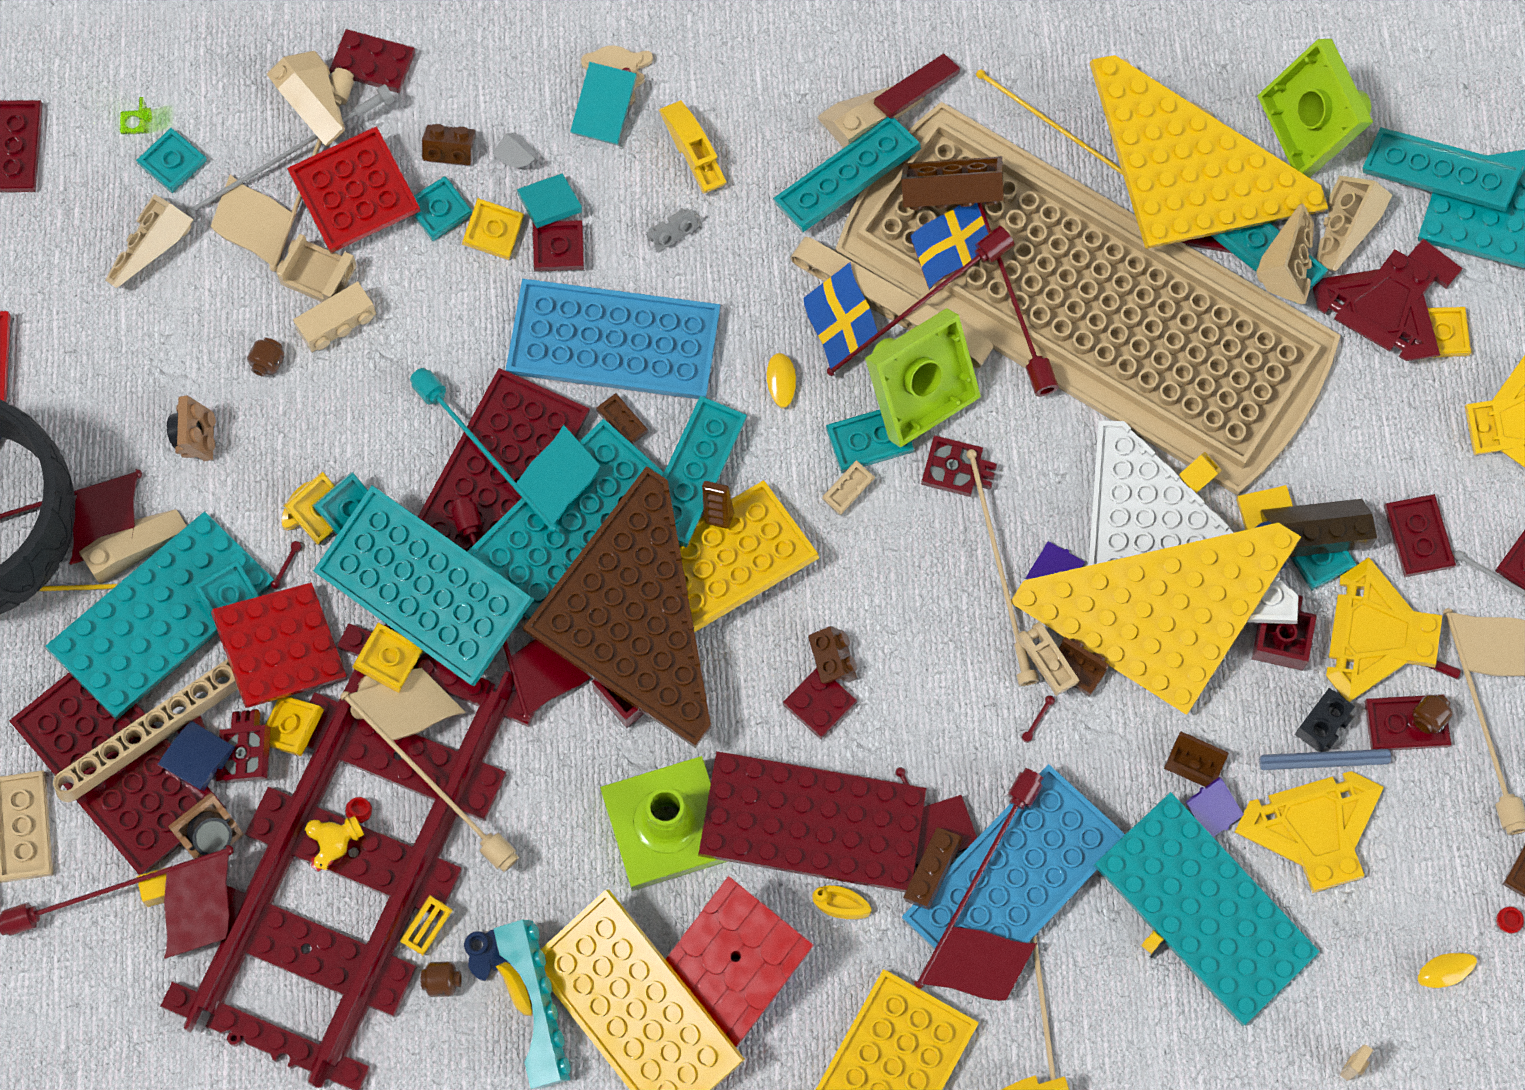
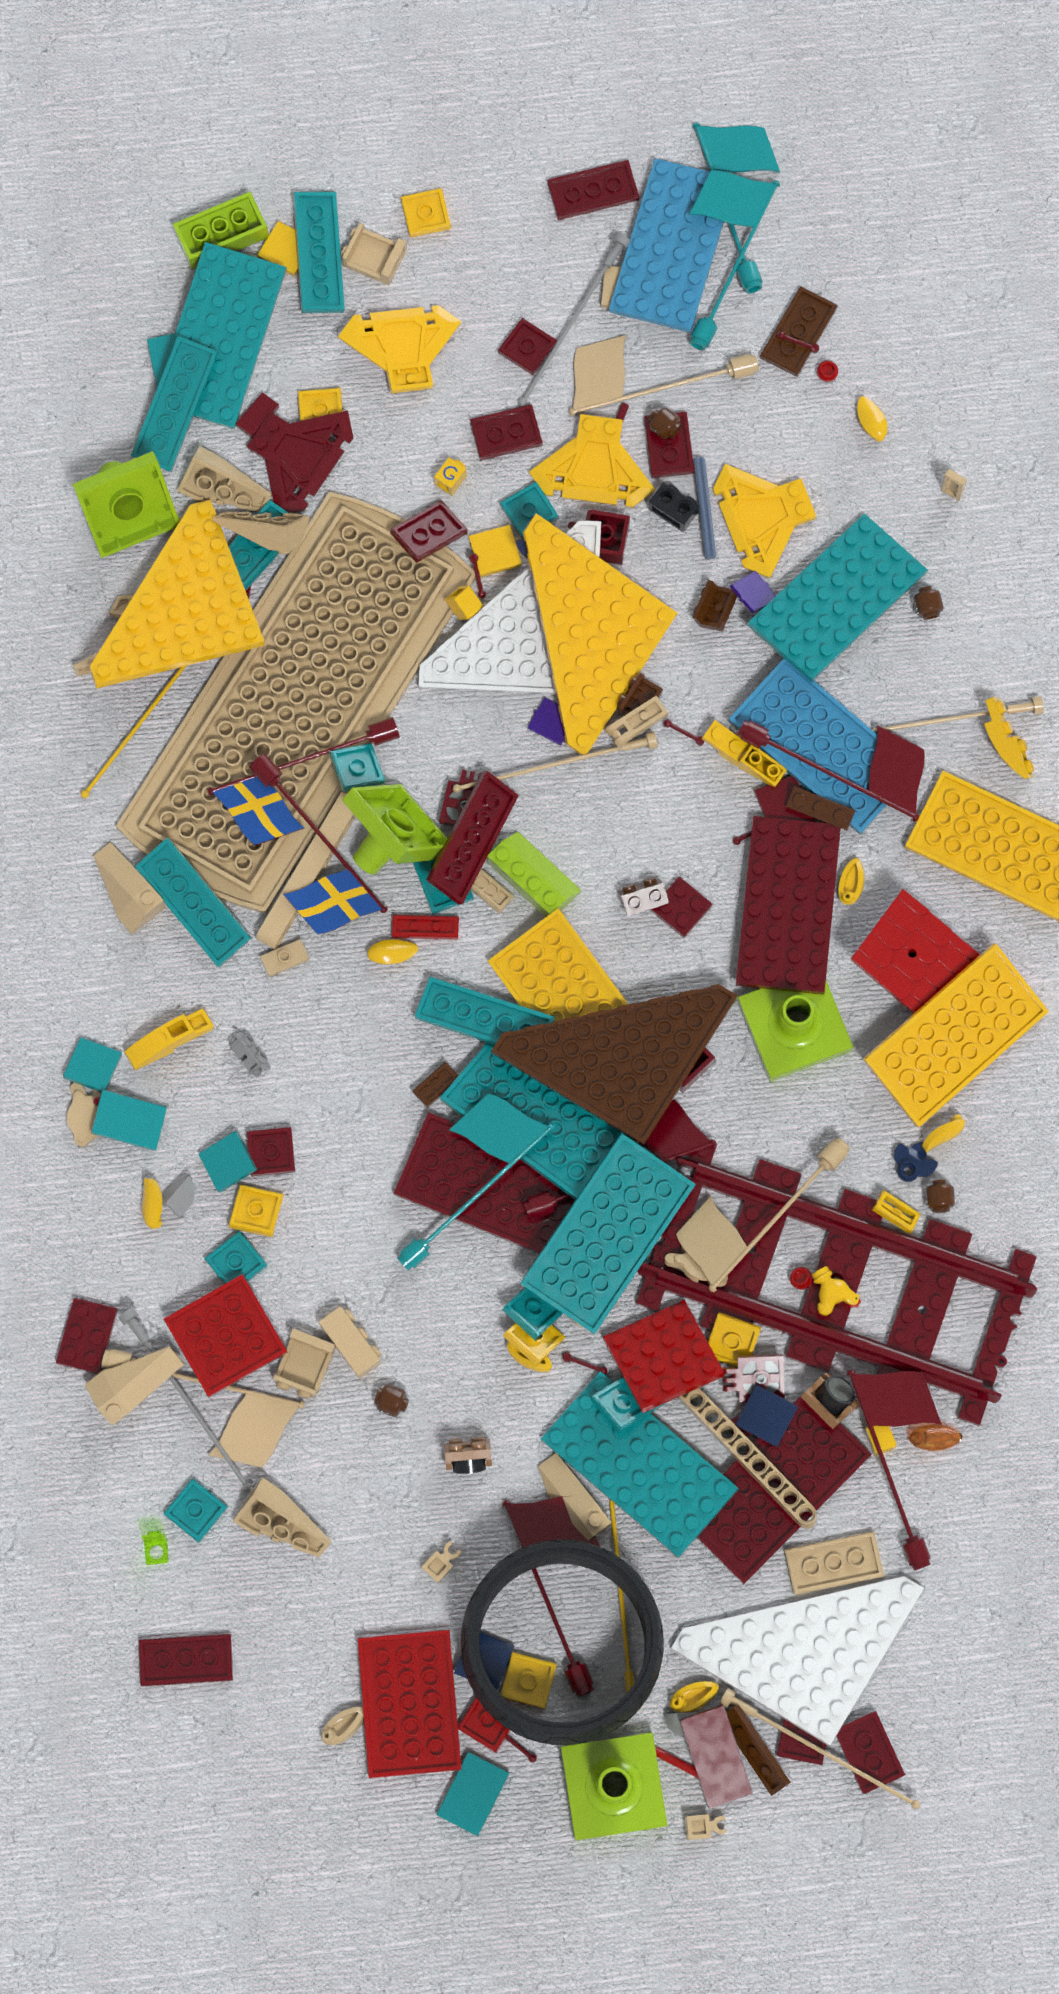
camera: 90 degrees left, 5 degrees up
yellow tile [352,622,423,693] -> none
reddish brown bracket [422,124,476,166] -> none
arch [494,919,571,1089] -> none
dark azure plate [506,278,720,399] -> none
reddish brown slope [702,481,735,528] -> none
dark red tile [873,53,960,119] -> none
reddish brown slope [901,156,1004,210] -> none
yellow piece [1141,930,1165,959] -> none
dark brown slope [1260,499,1377,557] -> none
none -> teal tile [63,1038,122,1092]
none -> yellow arm [142,1178,162,1229]
none -> tan plate [260,939,310,978]
none -> teal tile [329,743,385,792]
none -> tile [390,500,468,563]
none -> red tile [392,915,459,940]
none -> tan plate [421,1541,461,1583]
none -> dark red plate [426,771,519,905]
none -> yellow brick [434,457,467,496]
none -> dark red hinge [469,554,486,598]
none -> lime slope [487,832,581,917]
none -> yellow slope [701,720,787,787]
none -> clear orange arm [909,1424,963,1451]
none -> reddish brown head [913,586,944,620]

